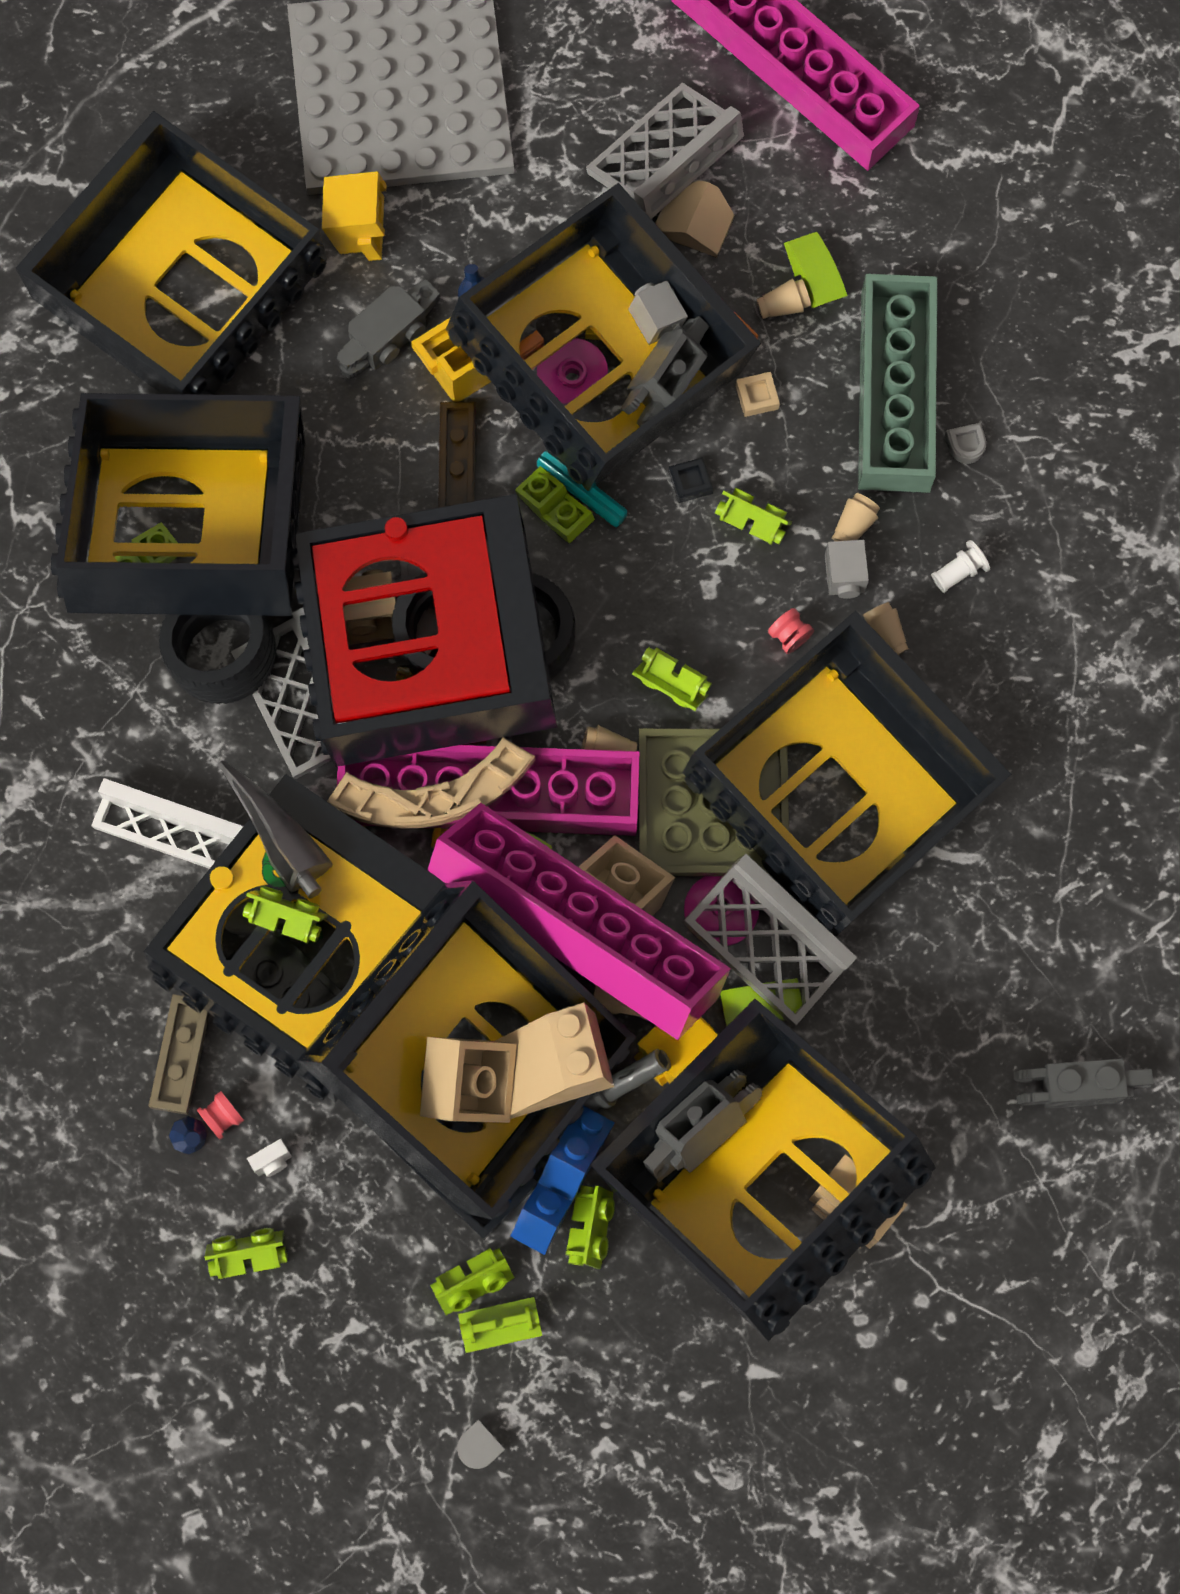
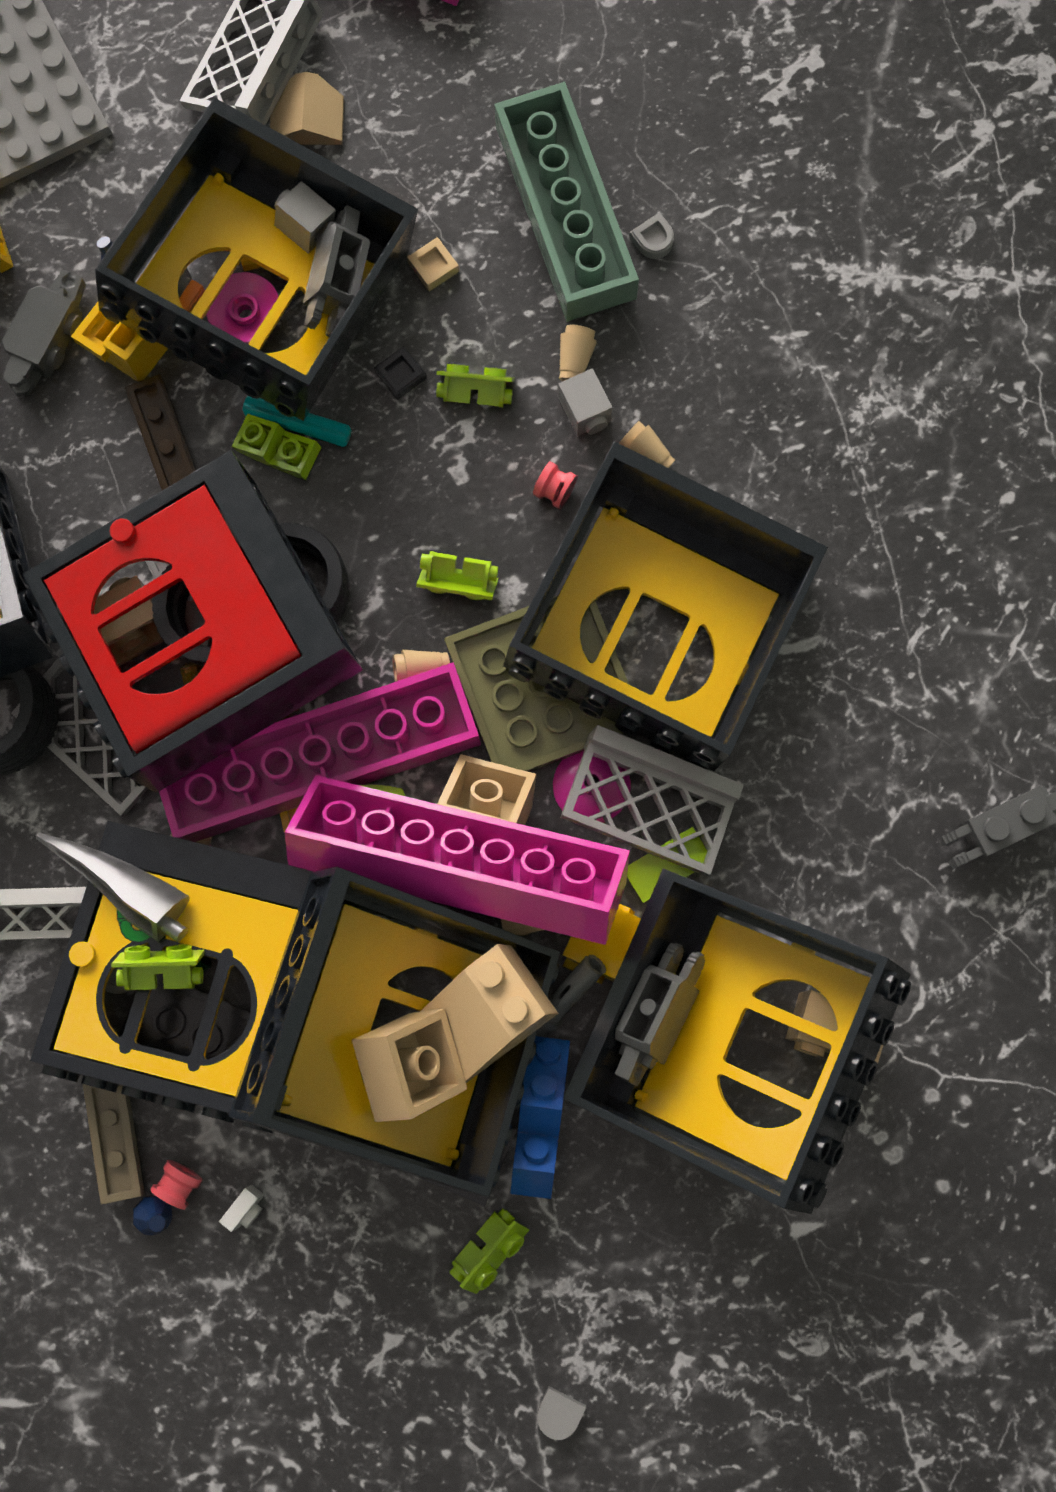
camera: 15 degrees left, 5 degrees up
lime hinge [204,1228,288,1279] -> none
tan tile [327,738,535,829] -> none
lime hinge [458,1297,543,1353] -> none
lime hinge [566,1186,615,1269] -> none
tan cone [756,278,811,319] -> none
lime slope [784,232,848,308] -> none
white pin [931,540,990,593] -> none

